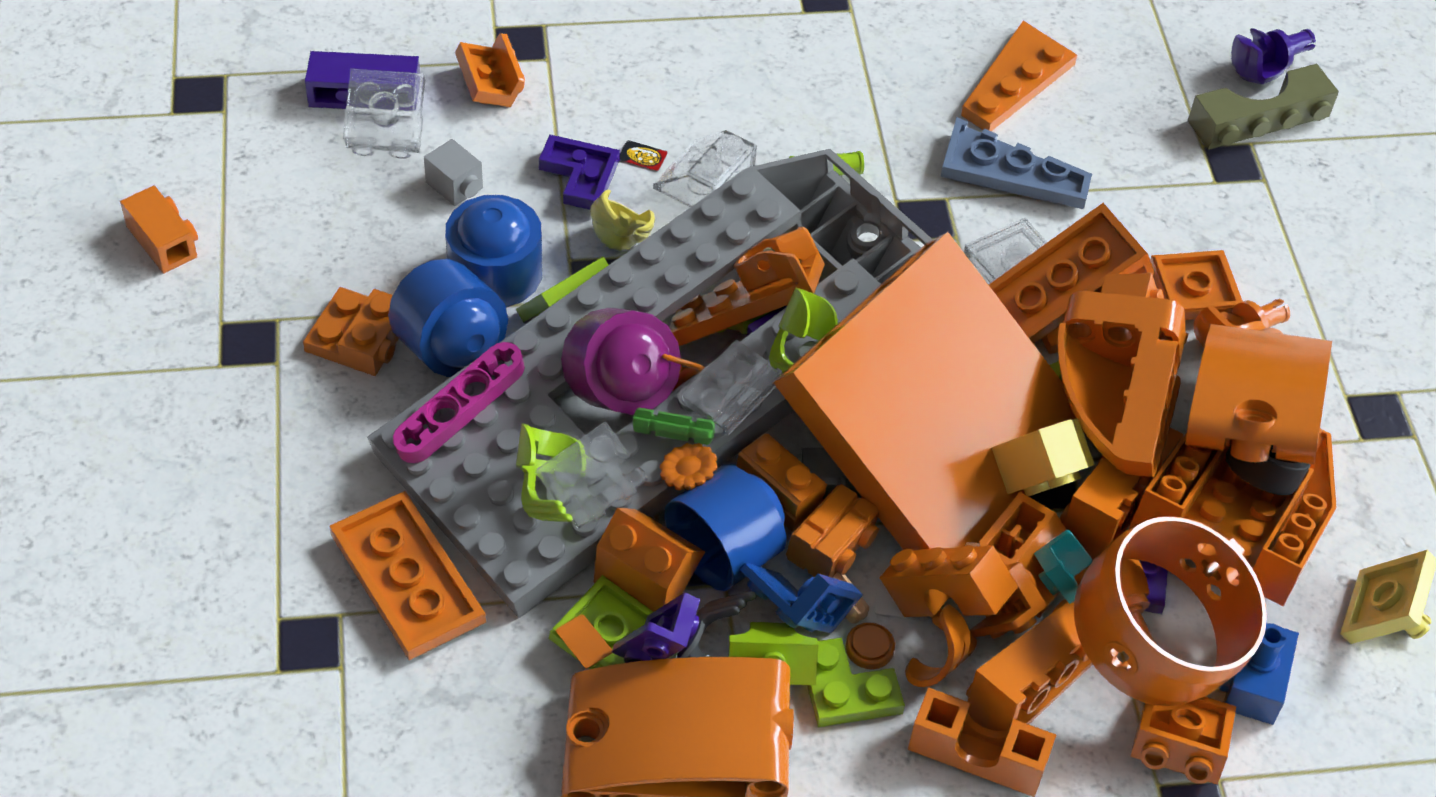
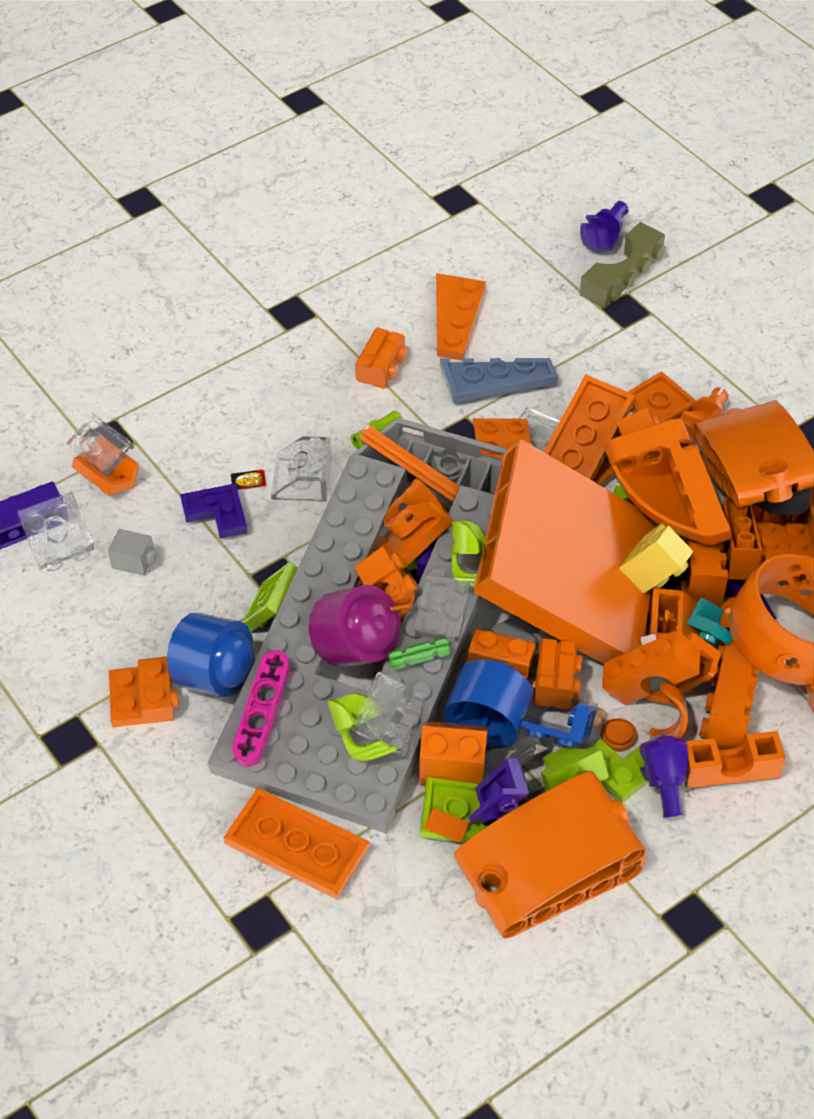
camera: 25 degrees left, 0 degrees up
blue piece [445,195,542,307] -> none
light yellow hat [590,189,655,251] -> none
orange piece [660,443,718,490] -> none
none -> clear plate [66,414,134,477]
none -> orange brick [354,546,419,606]
none -> orange brick [355,327,408,389]
none -> orange axle [360,425,460,502]
none -> orange hinge [473,418,532,460]
none -> dark purple piece [639,734,688,818]

